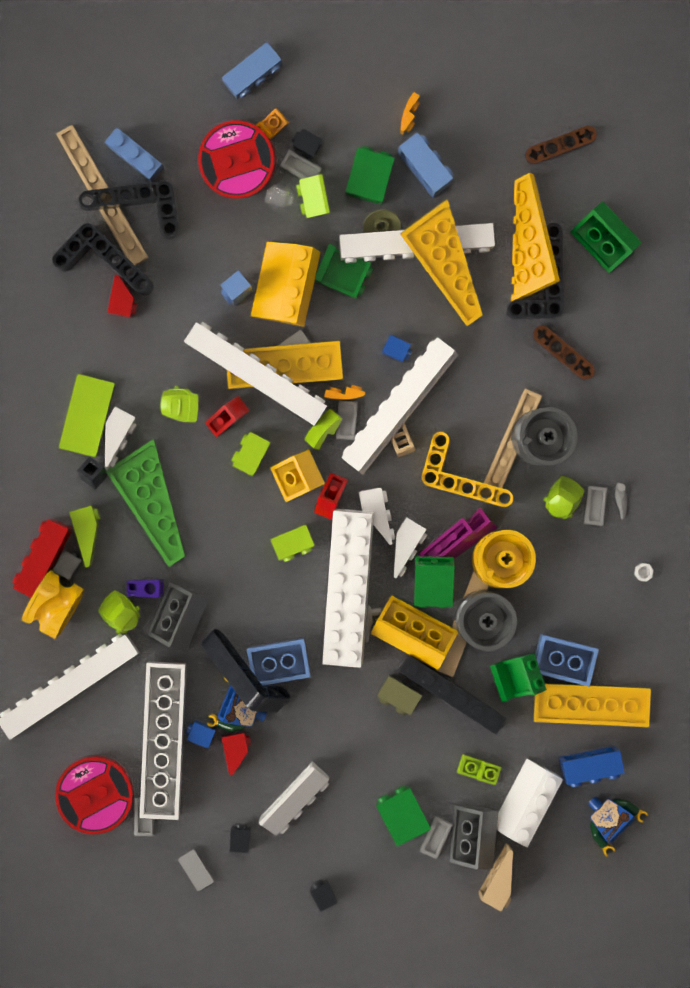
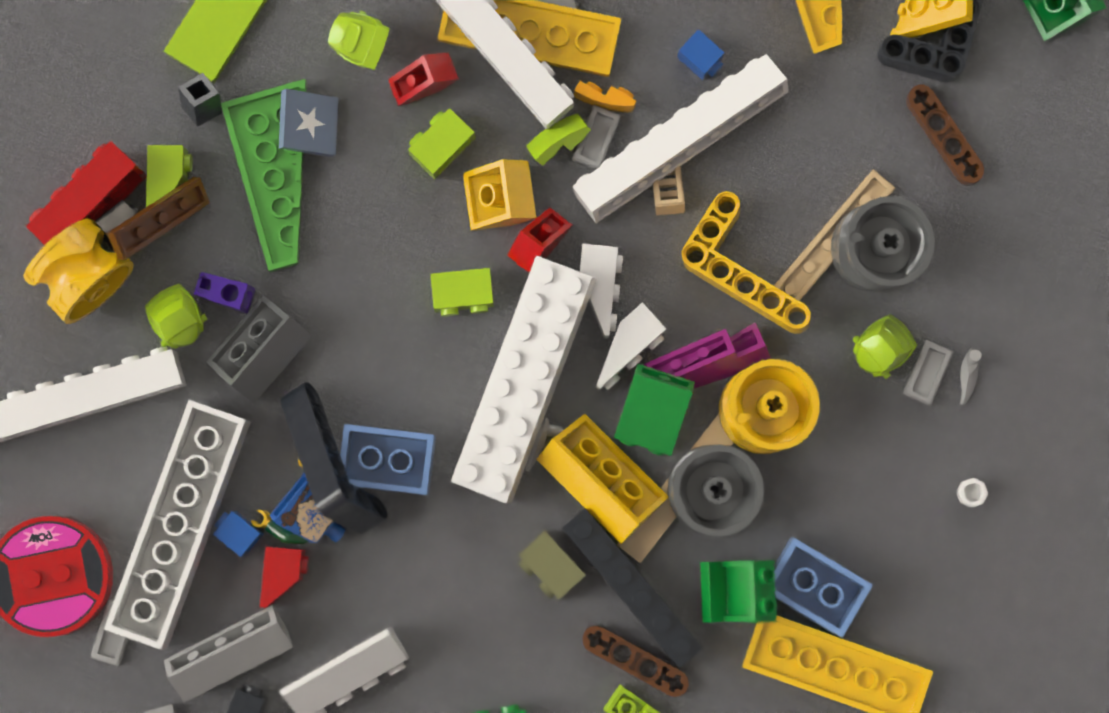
camera: 15 degrees right, 5 degrees down
white slope [105,407,137,471] -> none
none -> reddish brown tile [107,177,210,260]
none -> light grey brick [164,605,293,703]
none -> sand blue tile [279,89,338,157]
none -> reddish brown beam [582,625,689,697]

